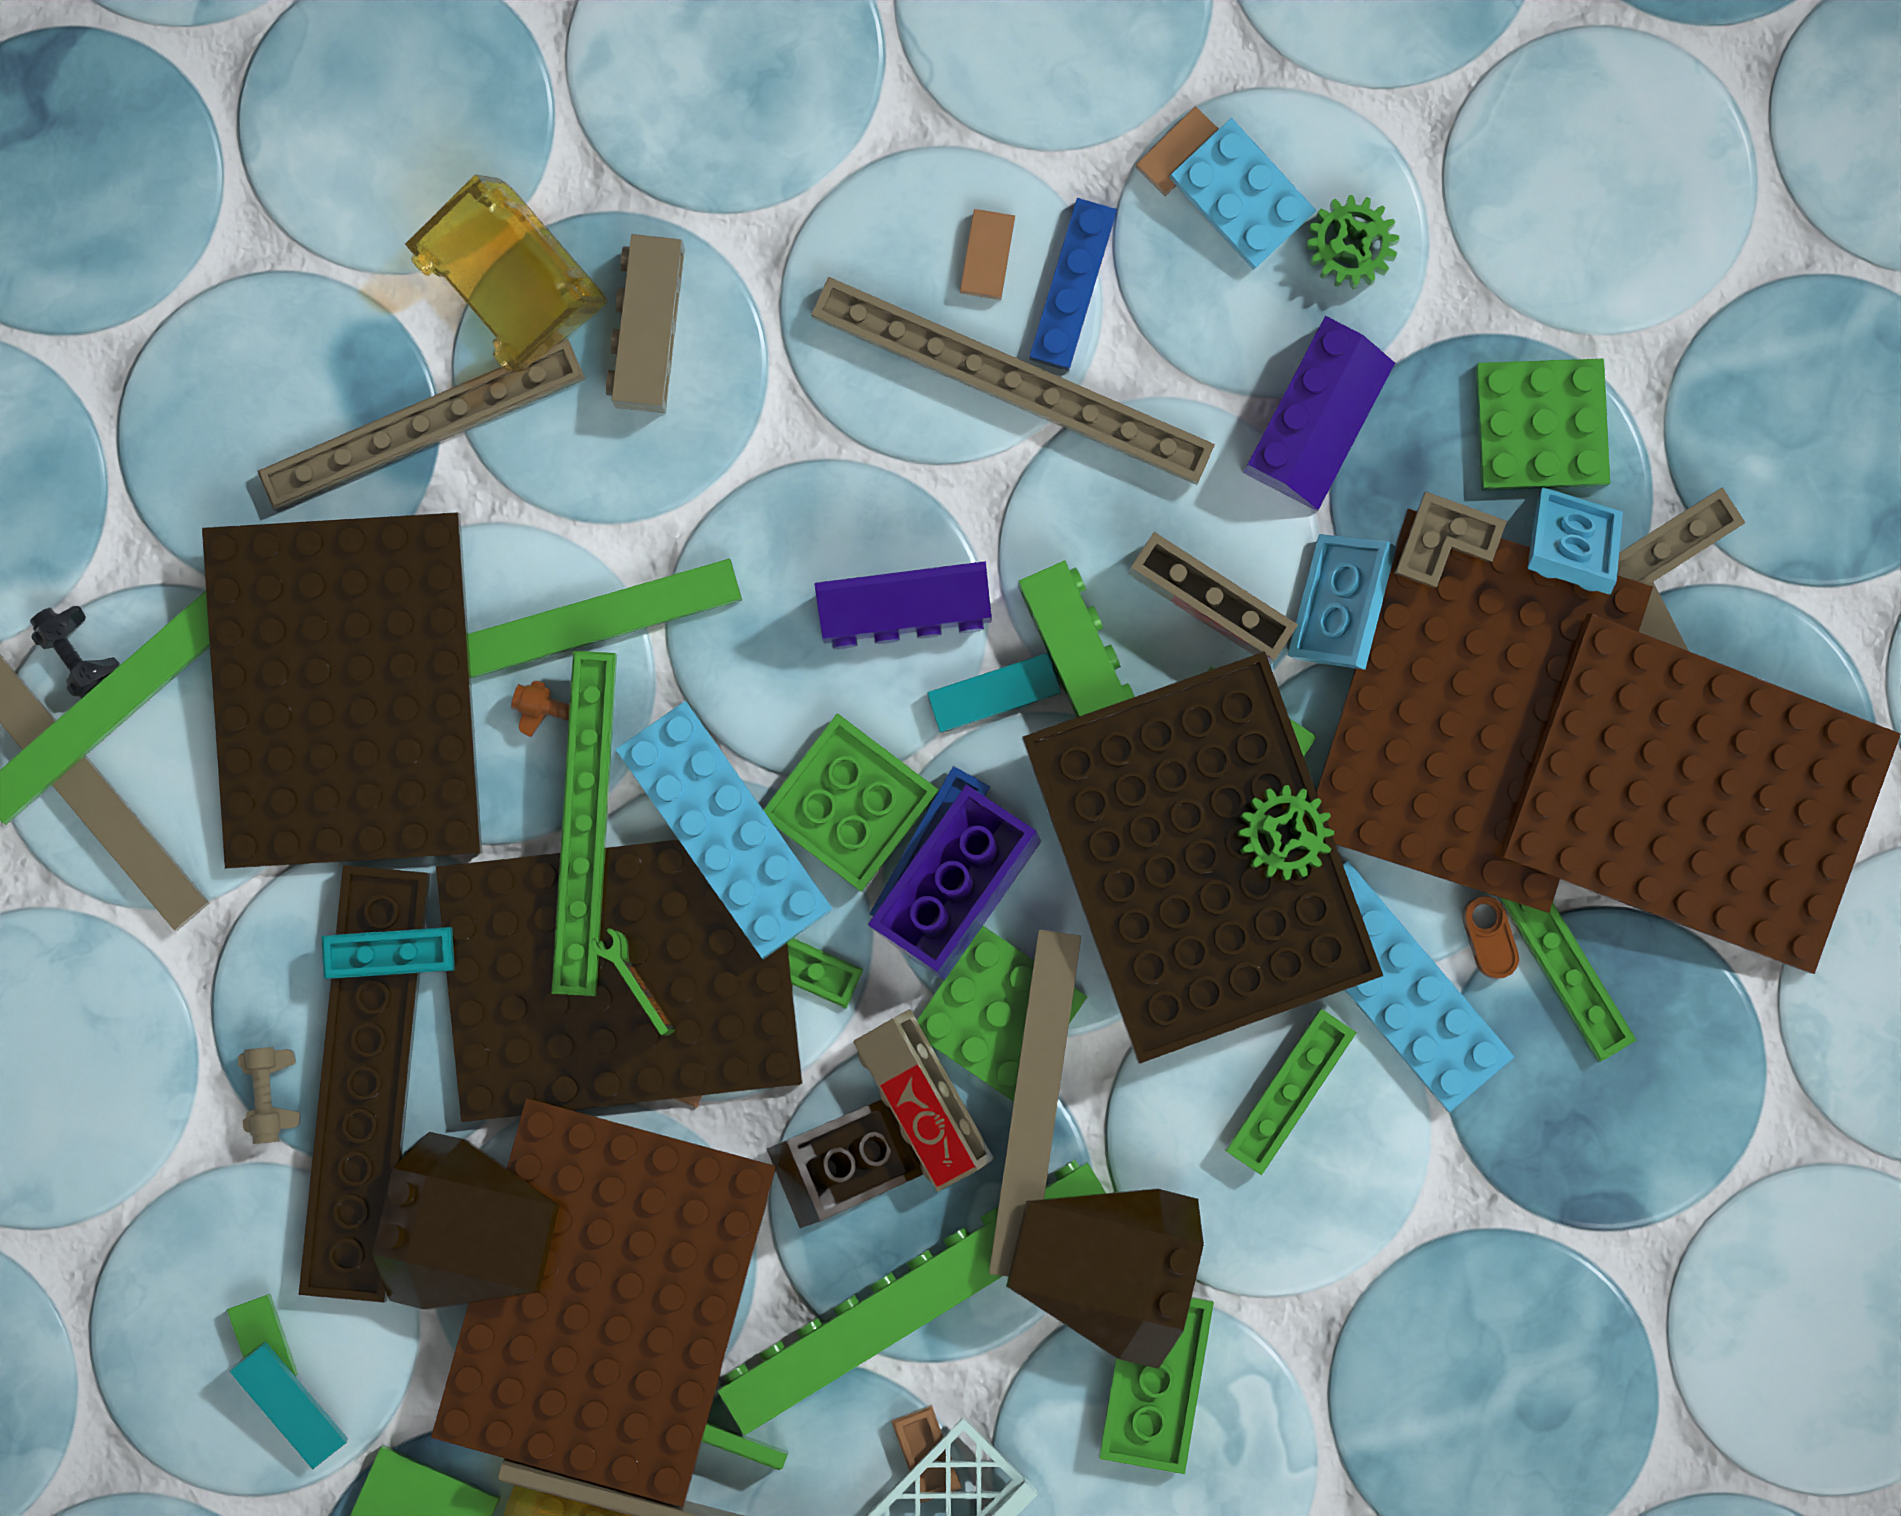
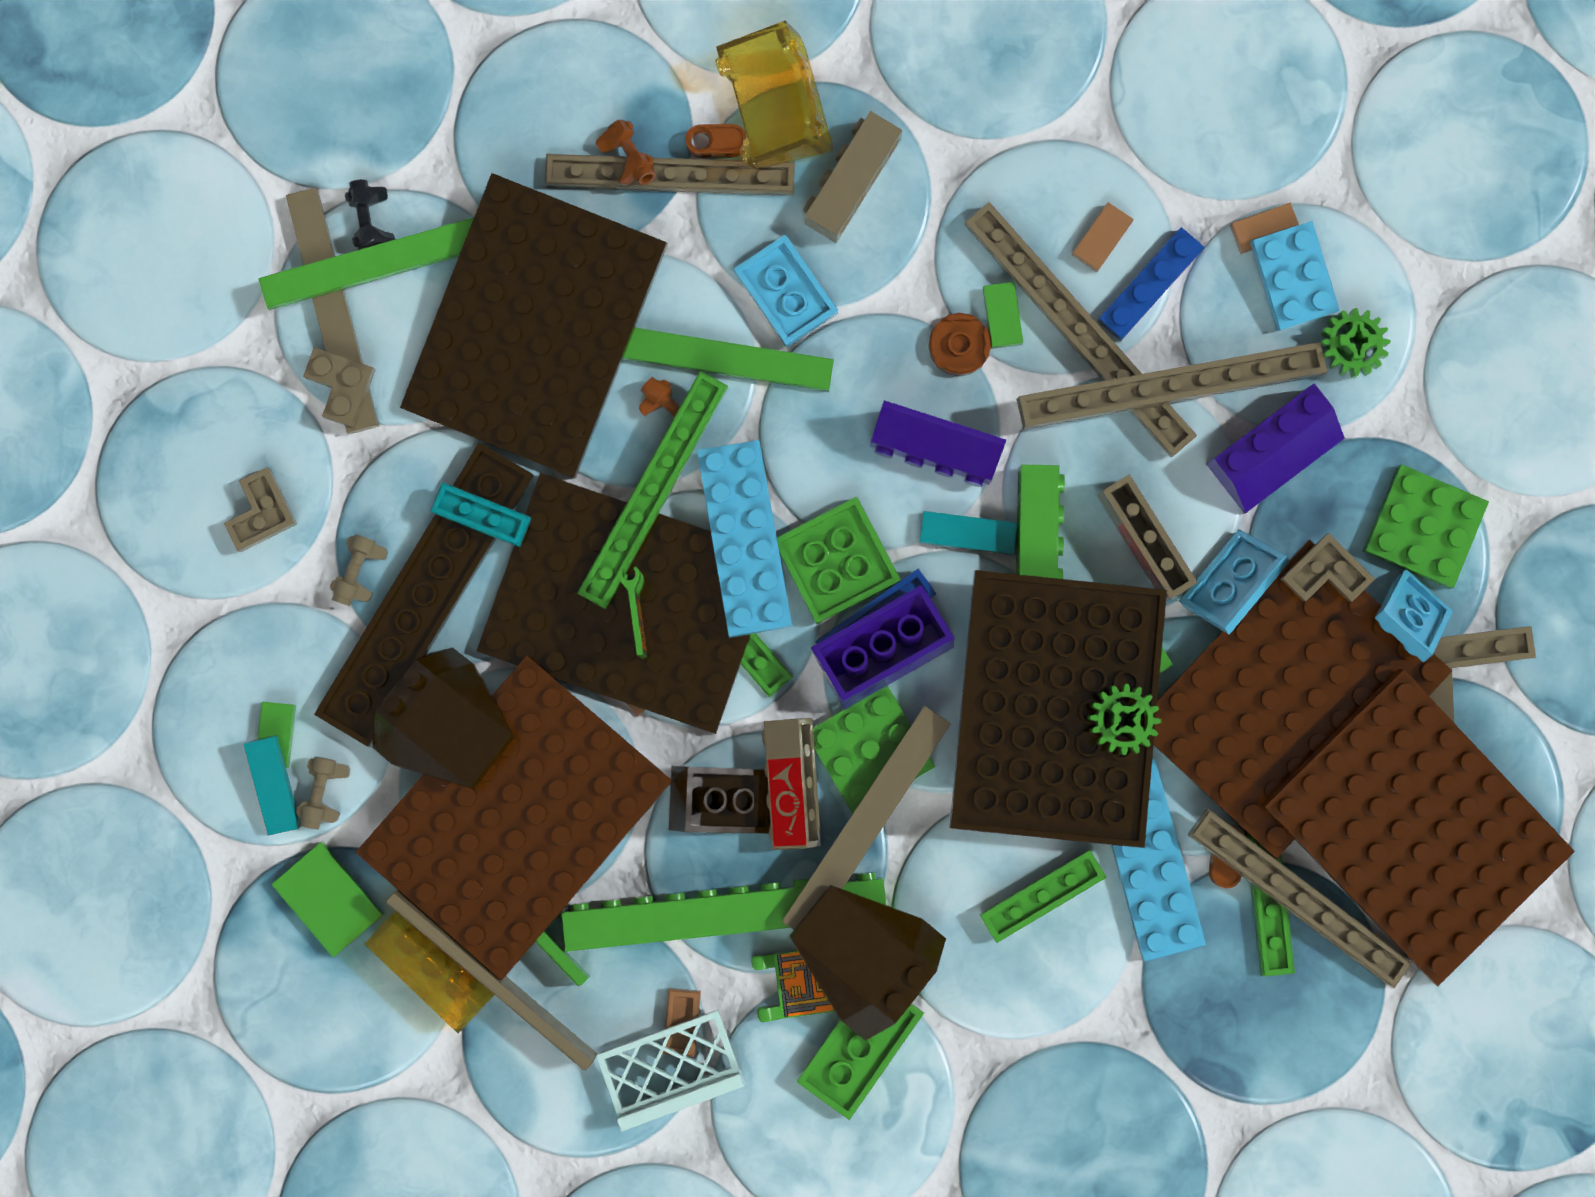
camera: 25 degrees right, 0 degrees up
none -> dark tan plate [224,467,297,552]
none -> dark tan piece [296,756,350,830]
none -> dark tan plate [303,347,376,428]
none -> dark orange piece [596,120,656,185]
none -> dark orange piece [685,124,747,158]
none -> medium azure plate [734,234,838,348]
none -> flag [751,950,835,1022]
none -> dark orange tile [928,313,992,376]
none -> bright green tile [983,282,1023,349]
none -> dark tan plate [1016,342,1328,430]
none -> dark tan tile [1187,809,1412,989]

